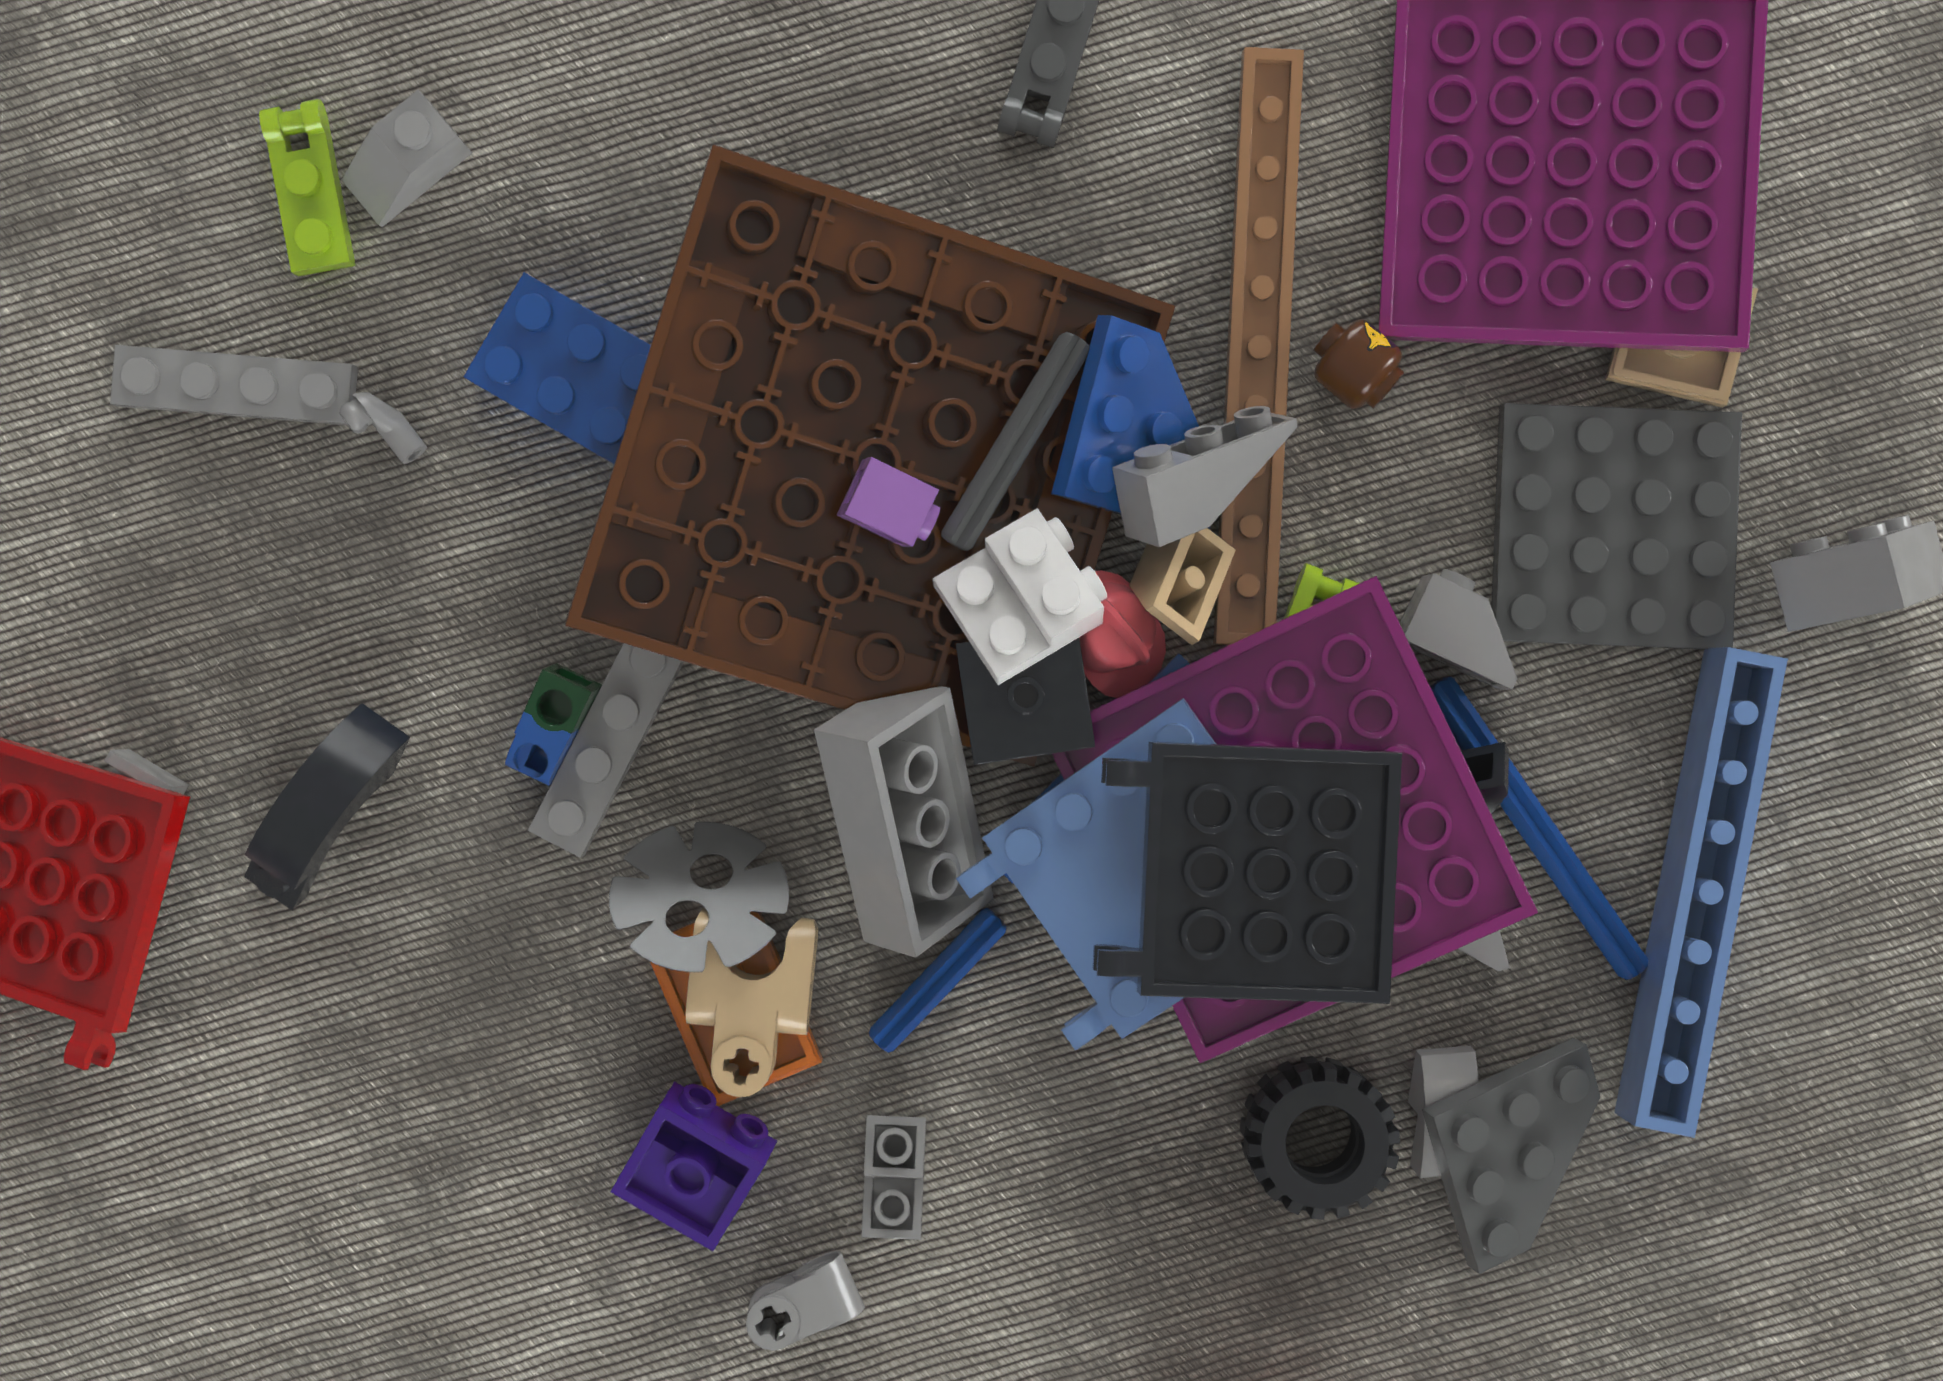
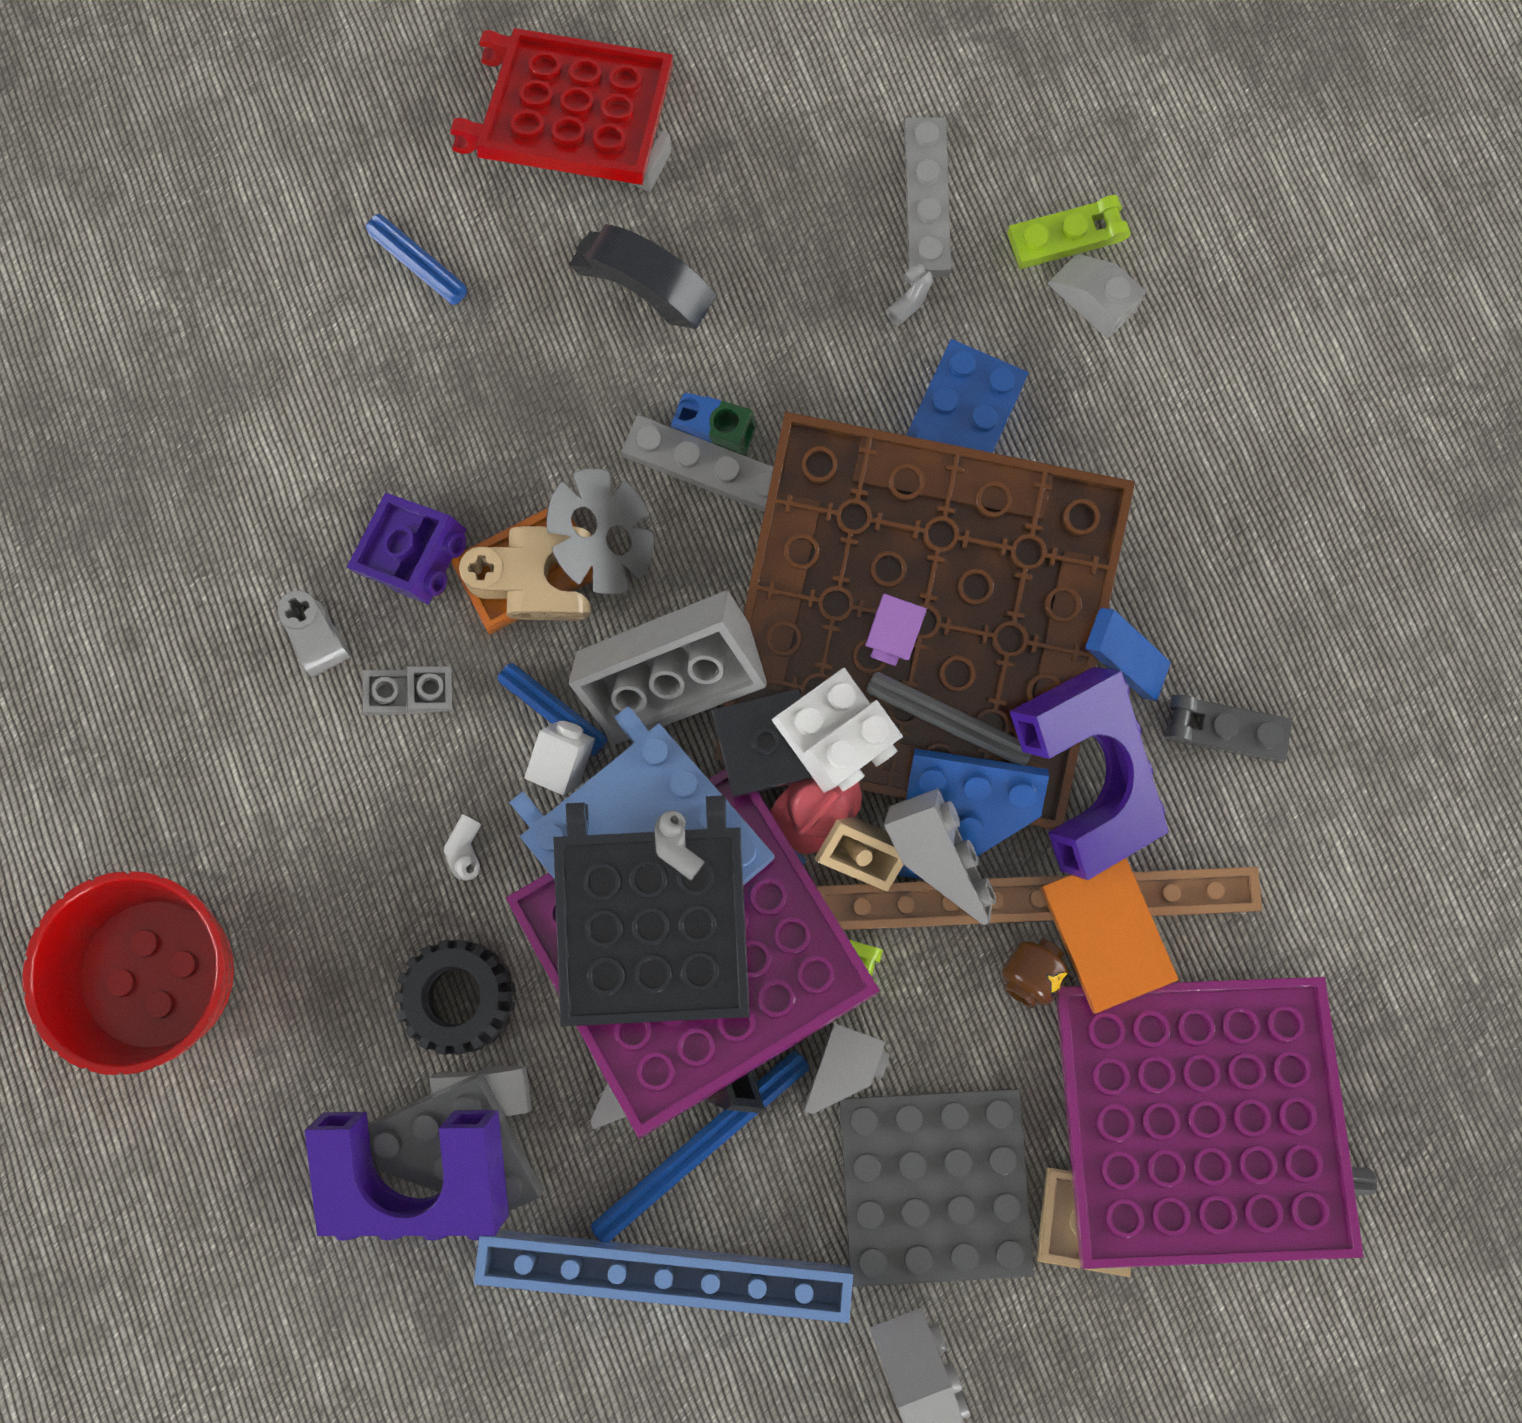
camera: 80 degrees right, 10 degrees down
none -> dark purple arch [305,1110,509,1241]
none -> blue axle [365,214,468,305]
none -> white arm [444,814,481,881]
none -> white brick [524,721,595,795]
none -> light grey arm [654,810,705,880]
none -> dark purple arch [1010,667,1169,880]
none -> orange tile [1040,858,1179,1014]
none -> blue tile [1085,608,1171,701]

